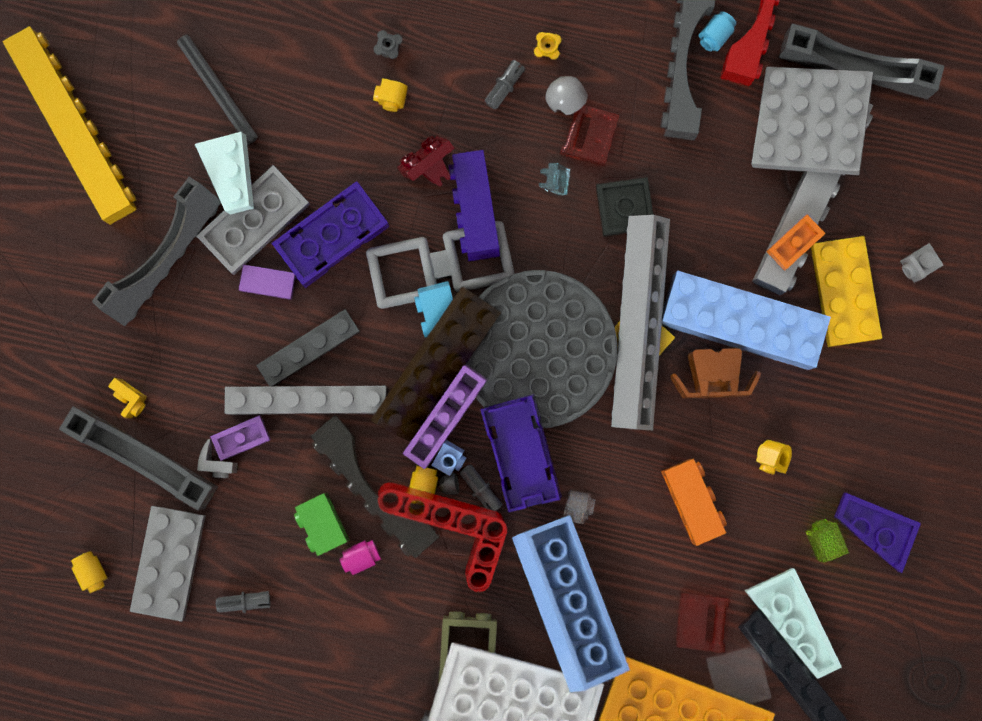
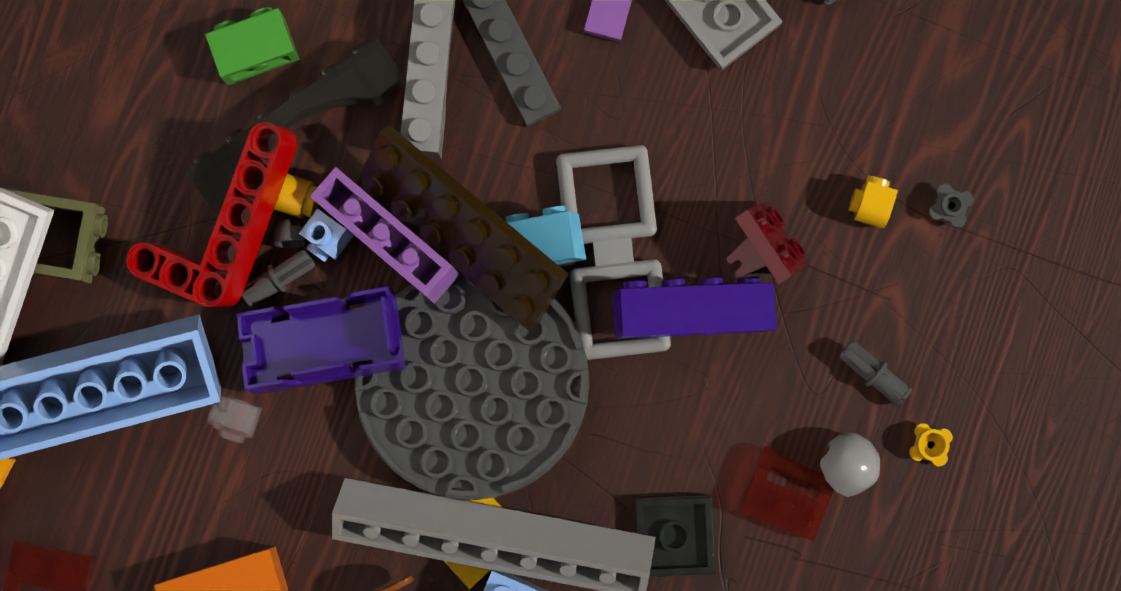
camera: 95 degrees right, 0 degrees up
dark purple piece [272,181,390,288] -> none
dark pink brick [339,540,381,575] -> none
clear light blue tile [539,163,570,195] -> none

